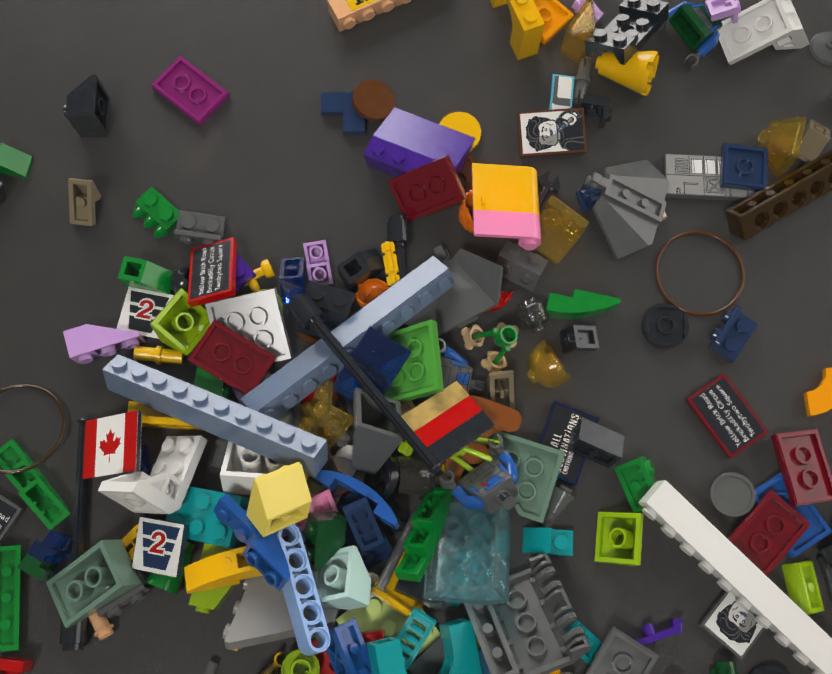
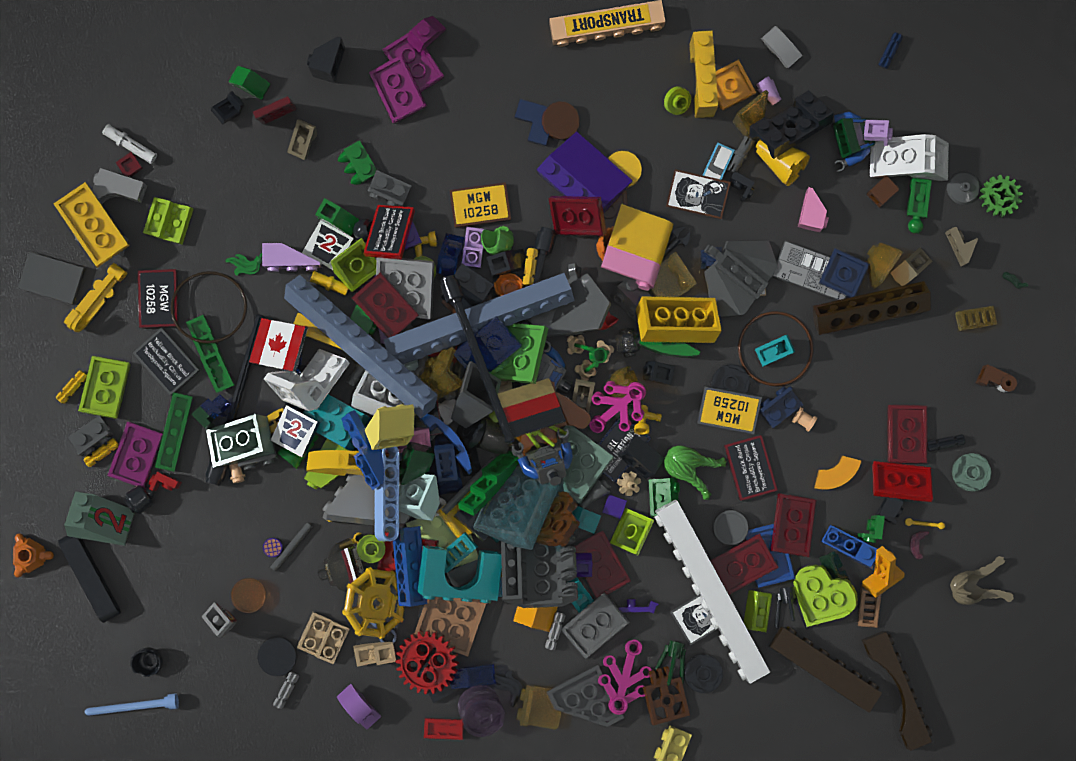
camera: 20 degrees right, 10 degrees up
none -> green piece [225,253,262,276]
none -> dark red tile [253,96,297,125]
none -> magenta tile [369,55,427,124]
none -> magenta slope [407,16,446,53]
none -> yellow tile [450,182,511,228]
none -> bright green hair [481,226,514,255]
none -> reddish brown plate [523,491,580,547]
none -> dark red tile [574,530,631,598]
none -> dark purple slope [575,553,592,577]
none -> dark pink plant [589,381,646,433]
none -> dark purple tile [602,495,627,519]
none -> tan plant [617,471,641,496]
none -> yellow piece [634,405,662,435]
none -> yellow brick [636,296,722,343]
none -> lime plate [664,86,691,115]
none -> bright green hair [664,446,727,500]
none -> yellow tile [697,385,762,434]
none -> teal slope [755,334,795,367]
none -> light nougat bush [792,407,817,432]
none -> bright pink slope [798,187,829,233]
none -> reddish brown panel [867,175,899,208]
none -> green plate [907,178,932,234]

